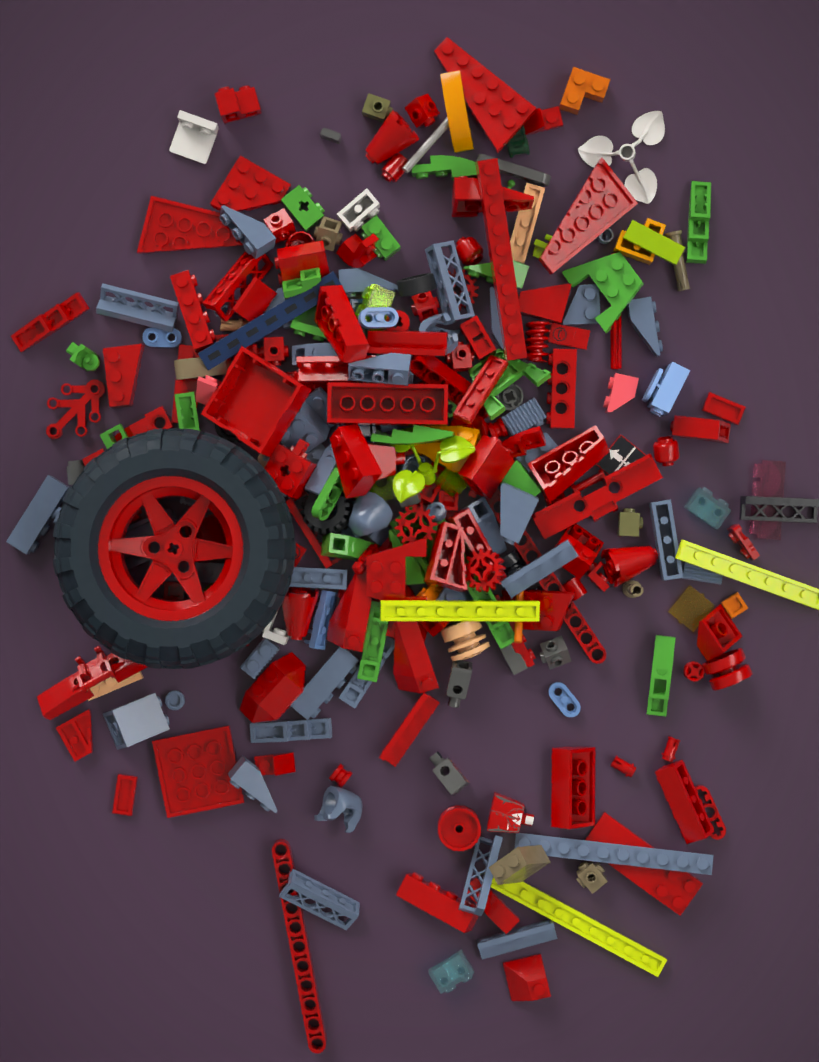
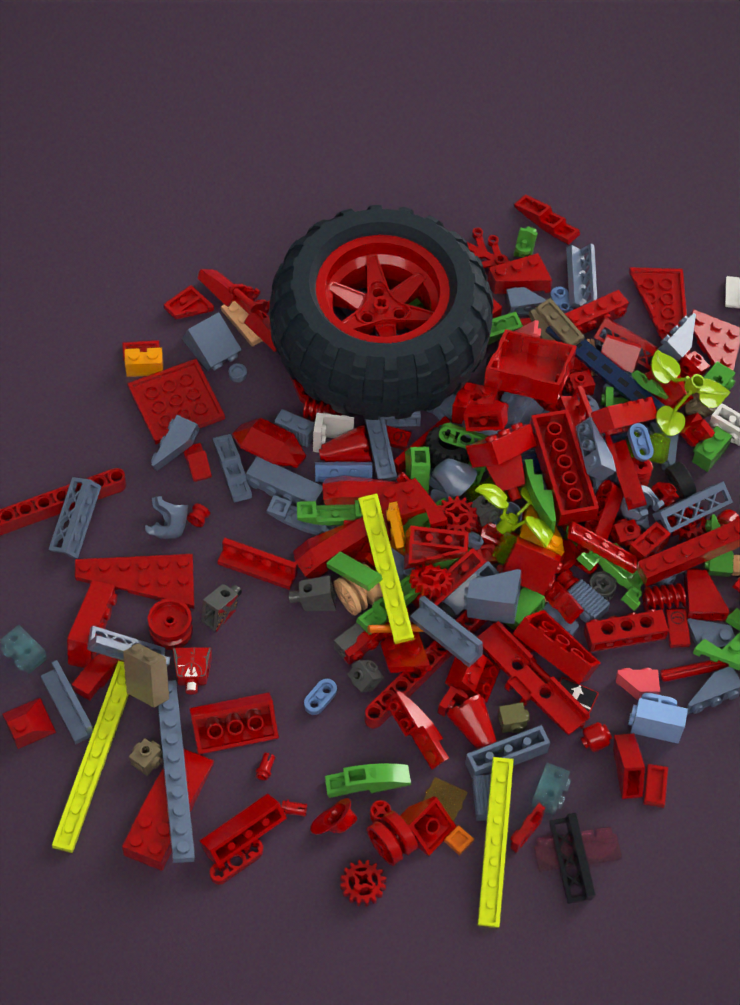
camera: 75 degrees right, 30 degrees down
red beam [562,576,587,601] -> none
dark tan pin [622,580,644,598] -> none
none -> red wing [75,554,195,609]
none -> light orange brick [125,348,164,377]
none -> red piece [310,798,358,835]
none -> bright green tile [326,552,383,591]
none -> red gear [340,860,386,907]
none -> red slope [385,691,449,770]
none -> light orange plate [386,501,405,548]
none -> red brick [463,403,508,431]
none -> sand blue slope [505,287,546,316]
none -> dark tan tile [536,298,584,346]
none -> lime plant [651,350,731,436]

